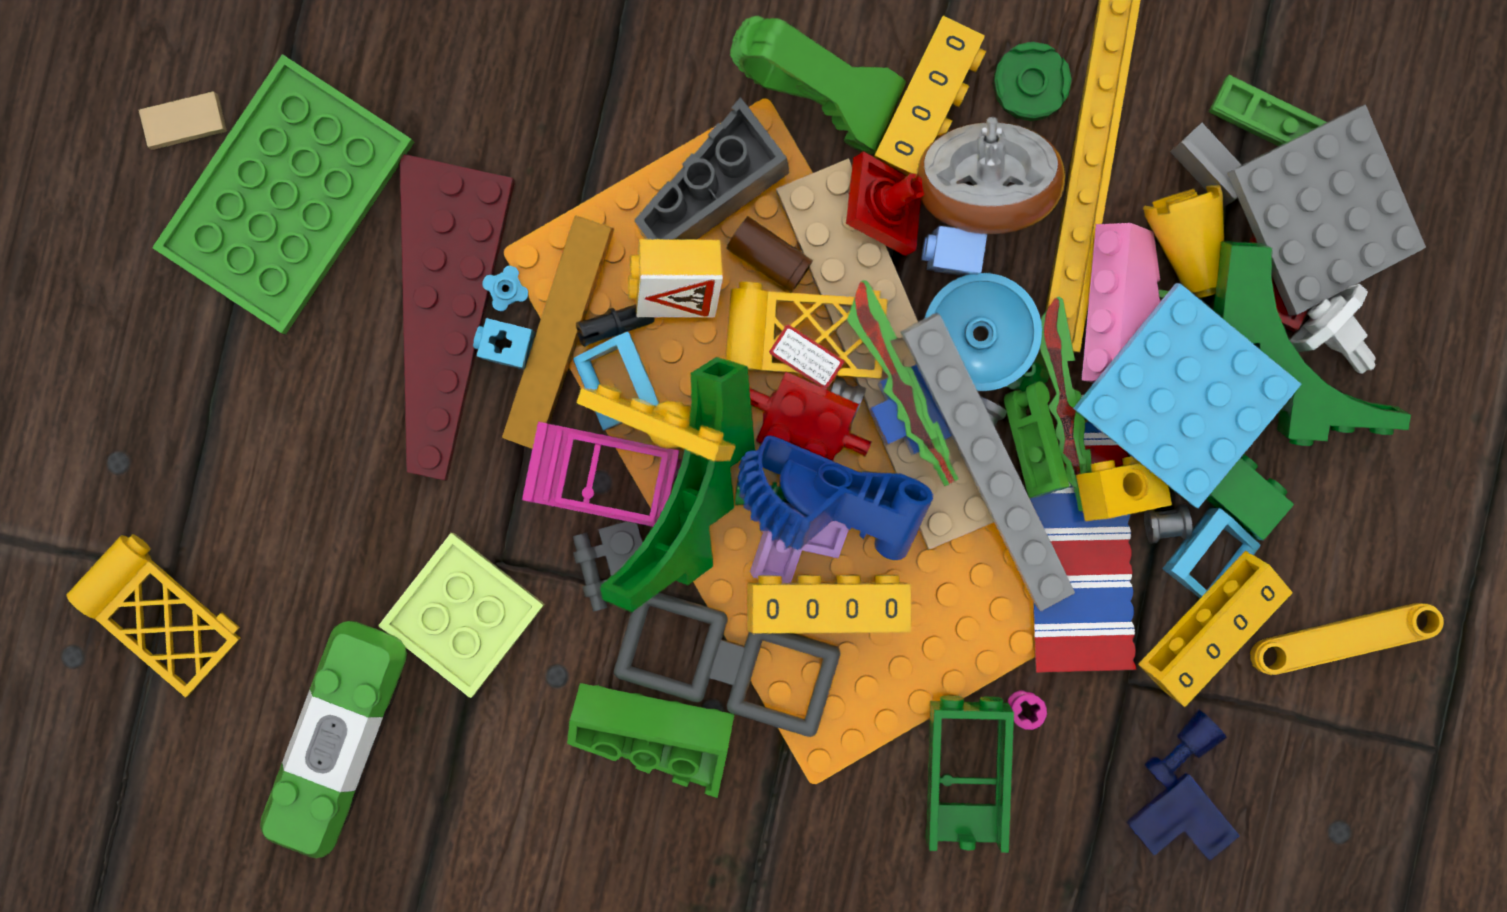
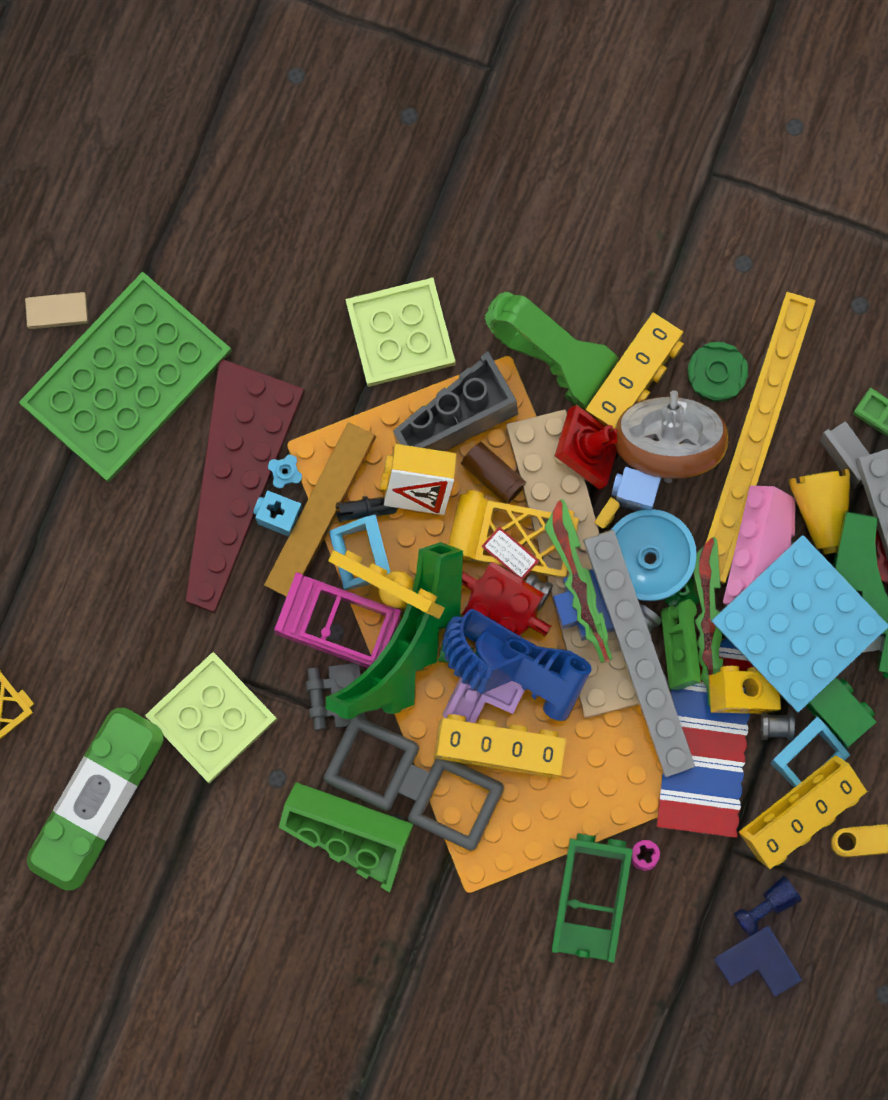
camera: 10 degrees right, 10 degrees down
none -> yellowish green plate [346,278,456,387]
none -> yellow tile [594,497,620,528]

